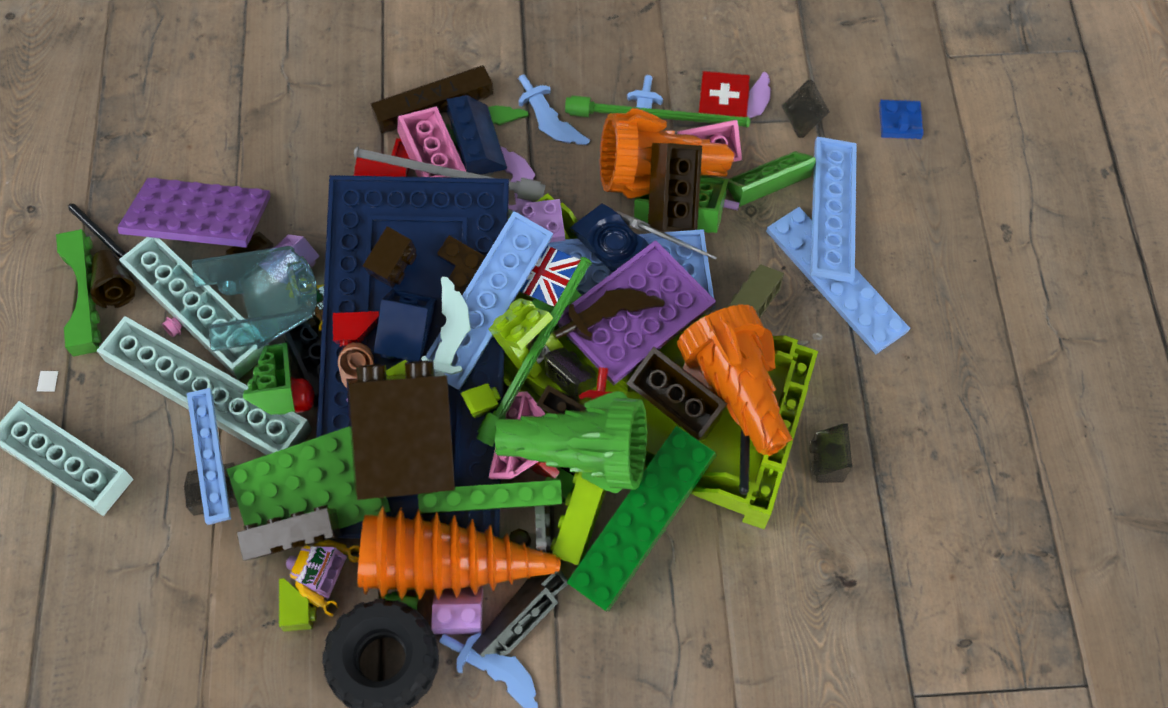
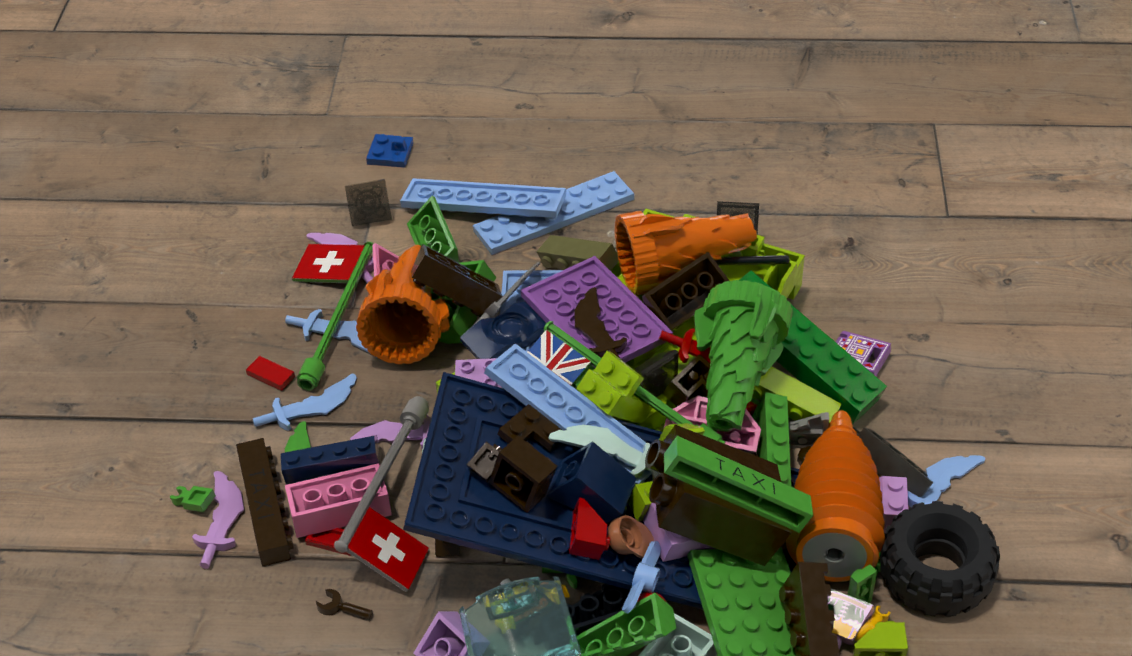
camera: 80 degrees left, 20 degrees down
none -> bright green plate [170,486,216,512]
none -> lavender sword [192,471,244,569]
none -> red tile [246,356,295,391]
none -> dark brown piece [316,589,373,620]
none -> dark brown bracket [467,442,502,482]
none -> light blue piece [622,541,661,614]
none -> bright green brick [664,436,813,533]
none -> medium lavender container [836,331,891,376]
none -> bright green plate [848,564,877,603]

